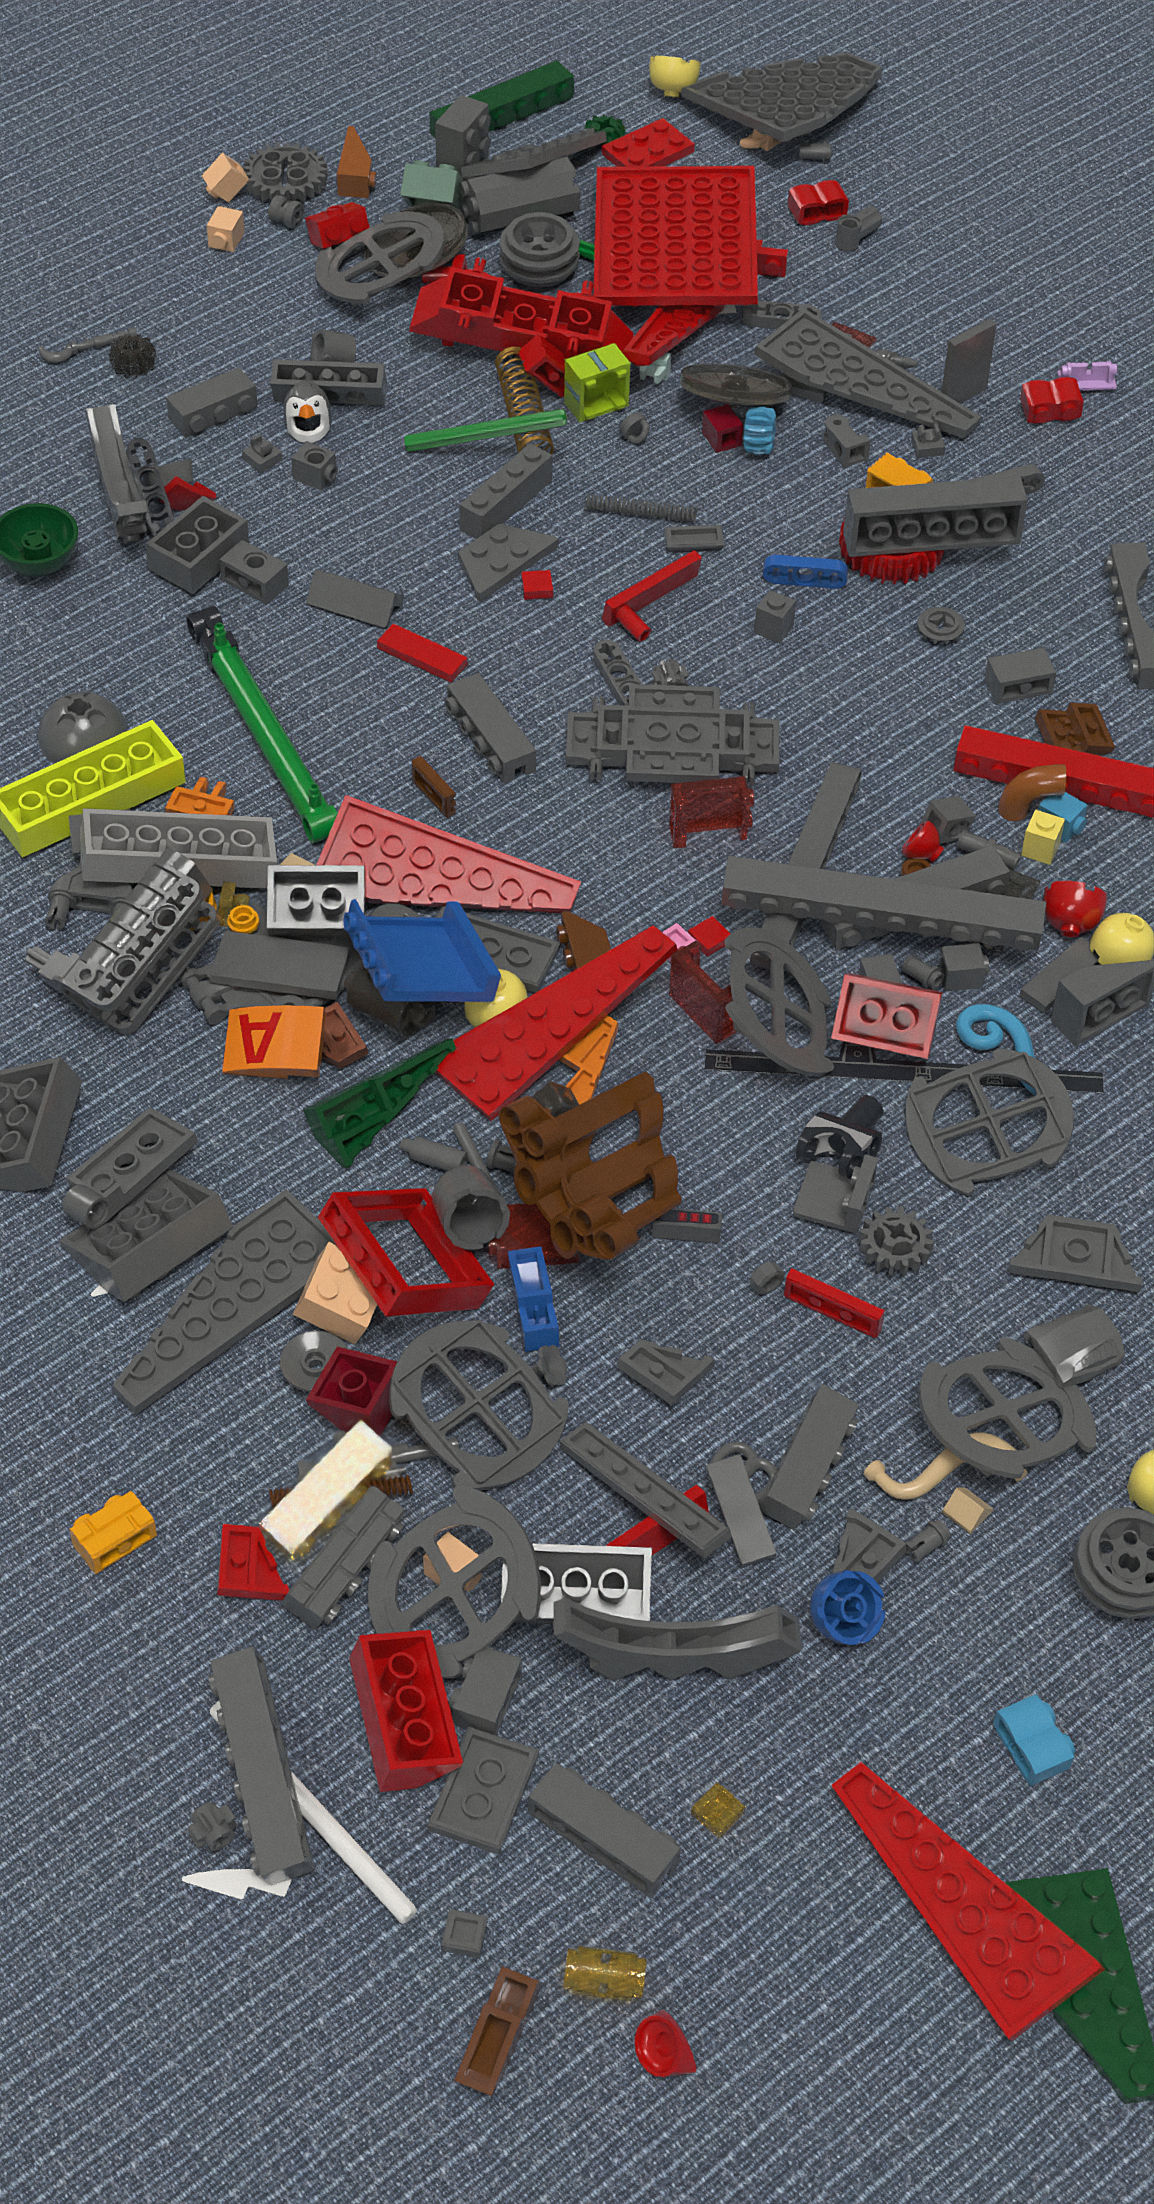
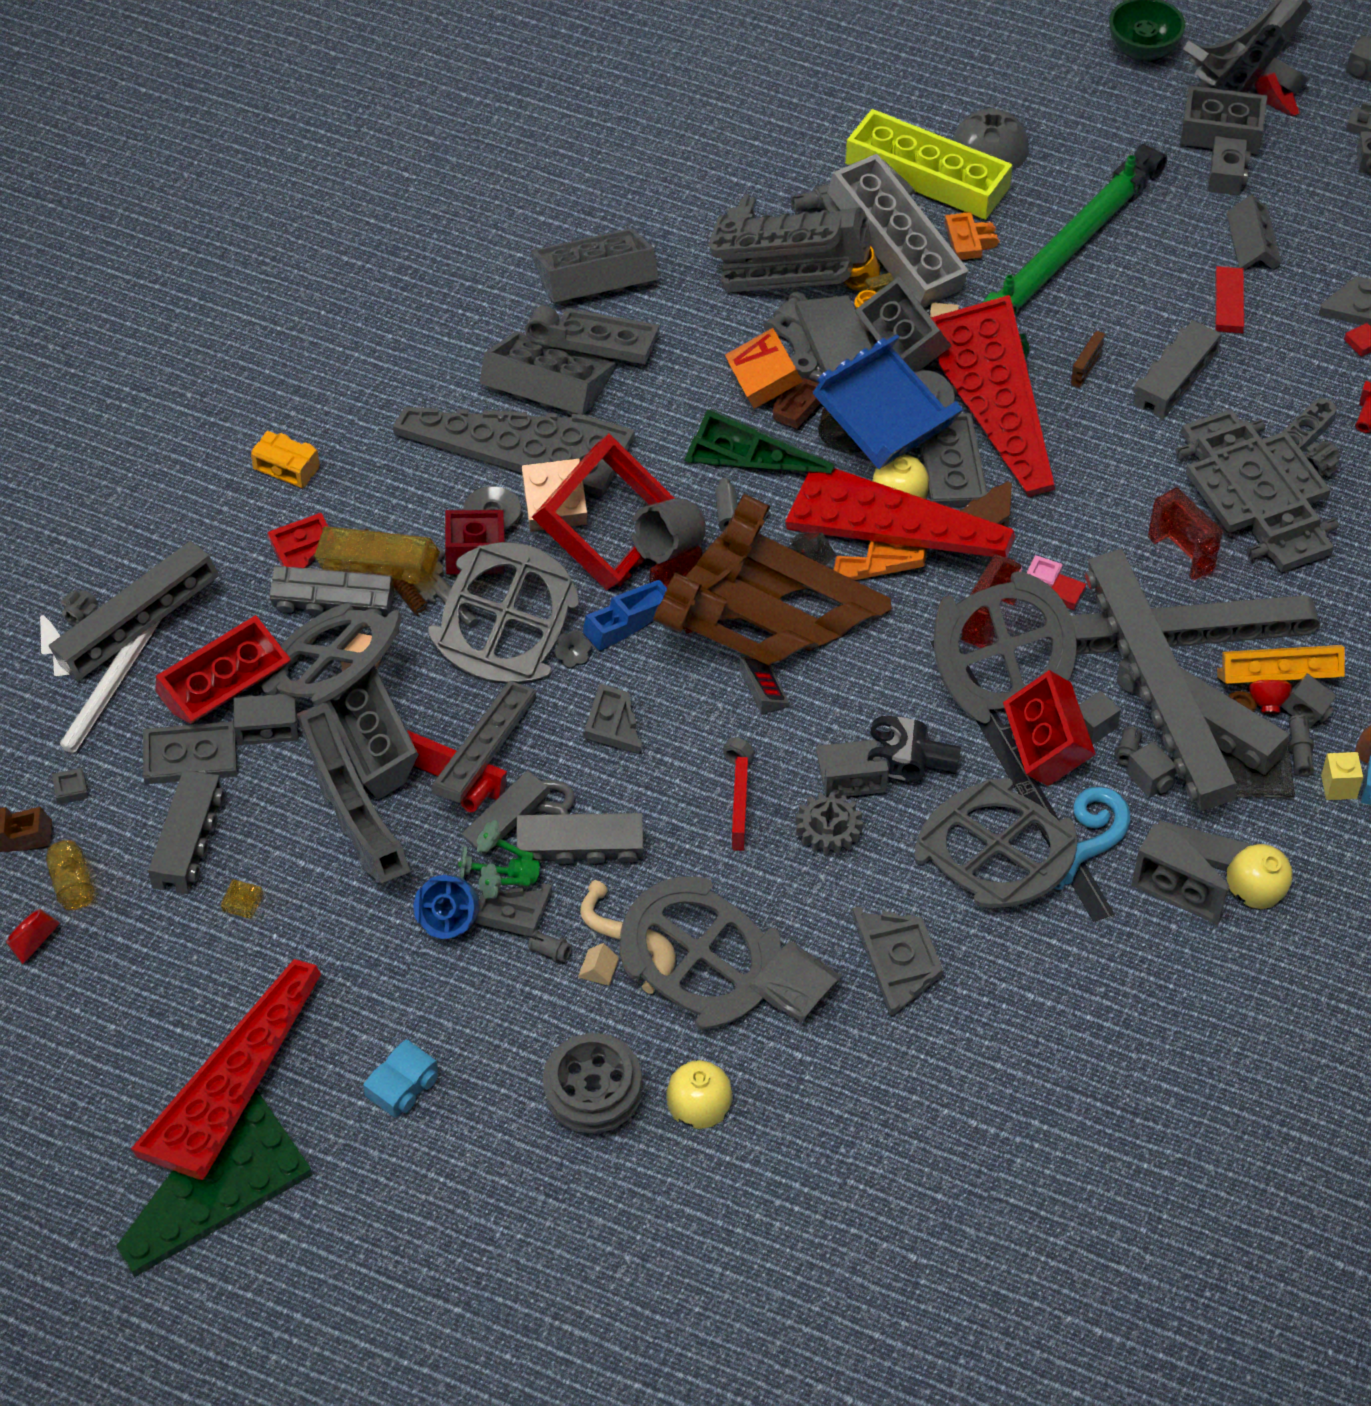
camera: 65 degrees right, 0 degrees up
red cylinder [1043,881,1107,938] -> none
none -> plant [458,819,540,899]
none -> light orange fence [1217,645,1345,684]

